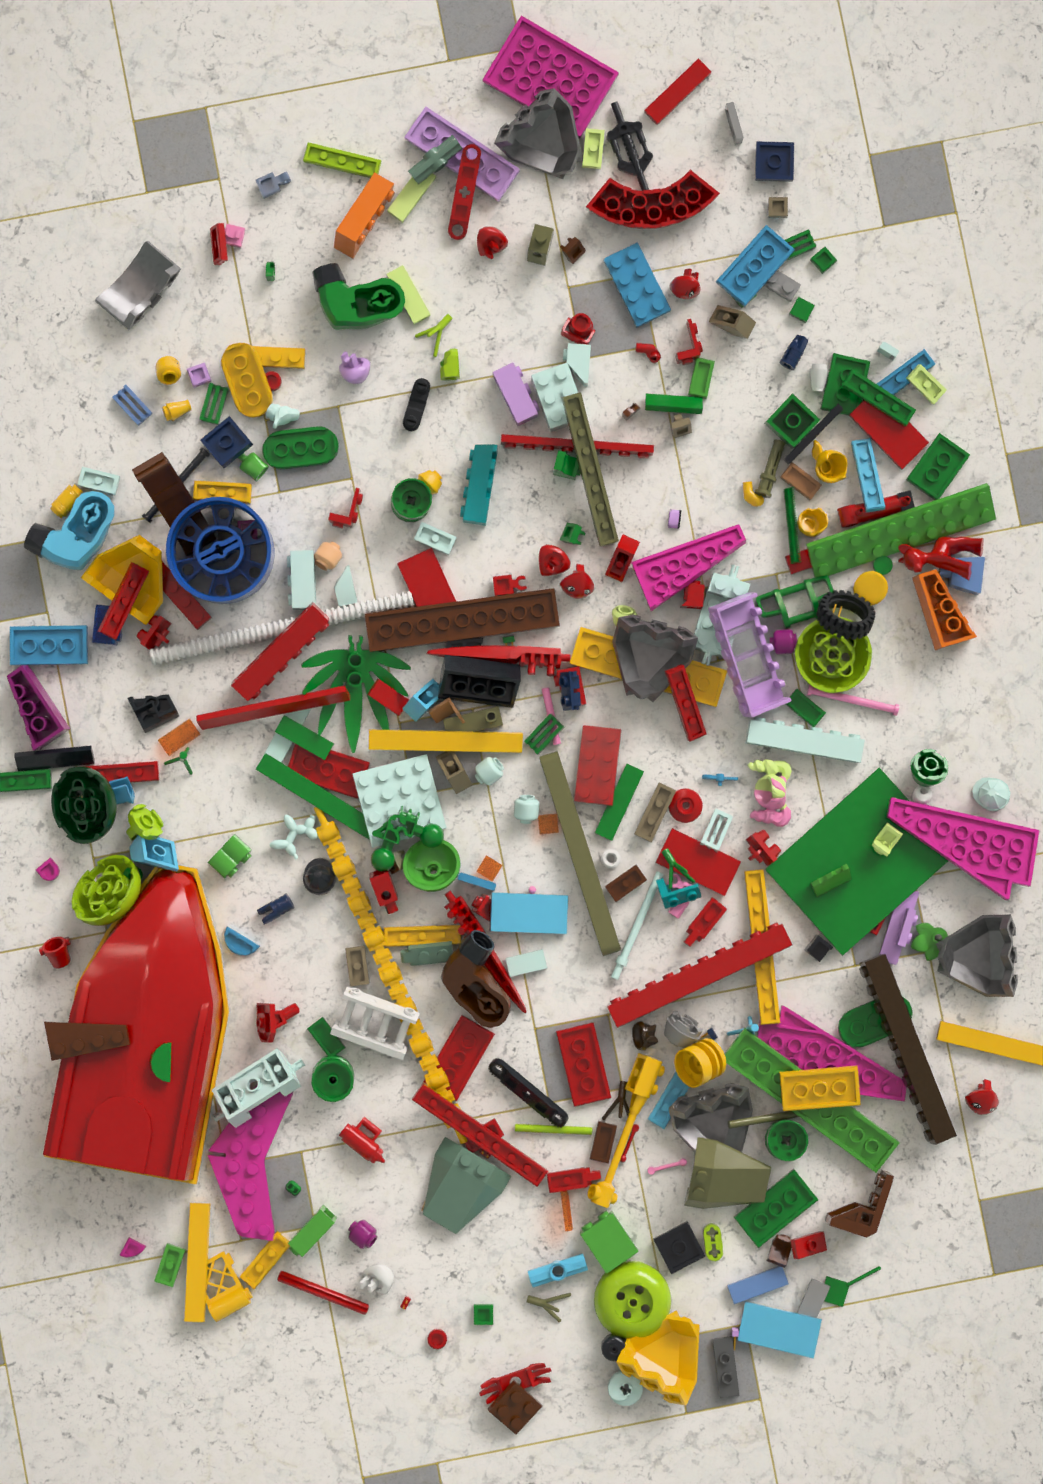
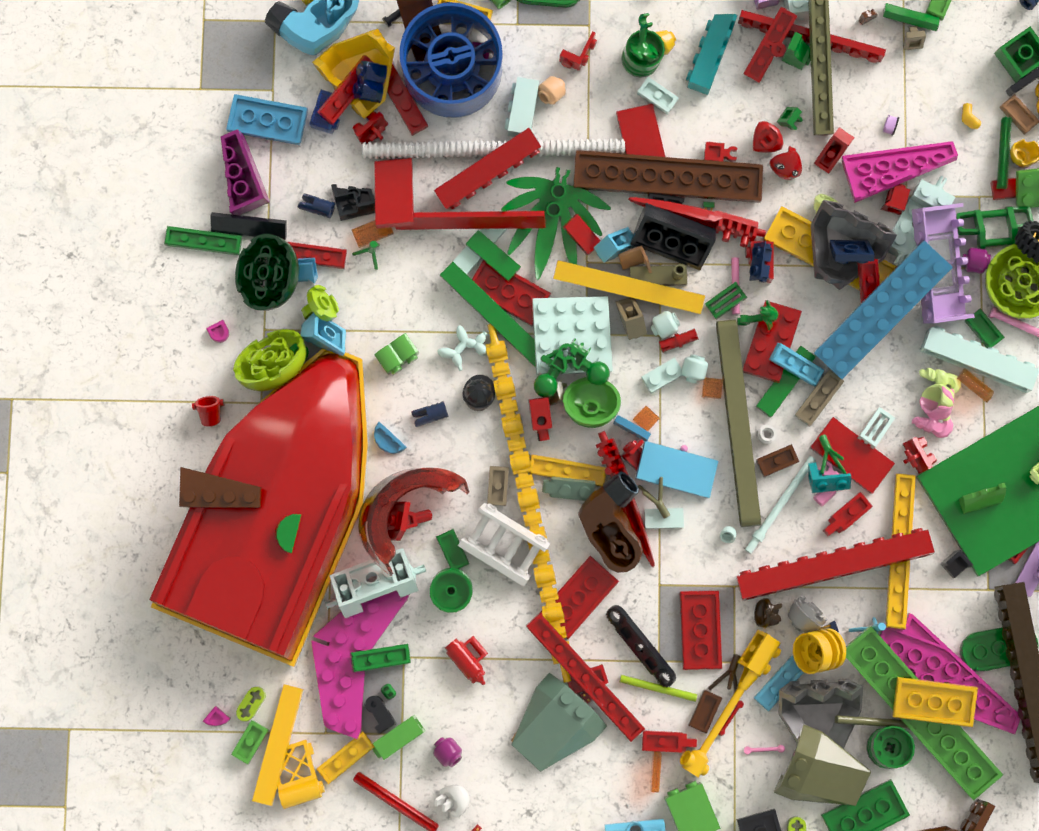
camera: 15 degrees right, 5 degrees down
light aqua slope [334,565,357,606] -> none
red piece [668,788,703,823] -> none
dark azure piece [702,774,738,786] -> none
olive pin [755,439,786,498] -> none
none -> lime beam [236,687,266,721]
none -> dark blue hinge [297,193,335,219]
none -> green tile [350,644,411,672]
none -> clear blue brick [353,61,387,103]
none -> clear red windscreen [358,468,470,576]
none -> black leg [365,696,396,734]
none -> red tile [374,158,414,229]
none -> green piece [629,13,658,62]
none -> olive plant [638,477,670,519]
none -> light aqua plate [641,357,683,394]
none -> red pin [659,328,699,353]
none -> light aqua hinge [720,526,737,543]
none -> green piece [737,300,779,330]
none -> red hinge [743,7,797,83]
none -> medium azure tile [769,343,824,387]
none -> dark azure brick [814,240,953,379]
none -> dark blue plate [829,240,875,264]
none -> clear orange tile [957,368,994,403]

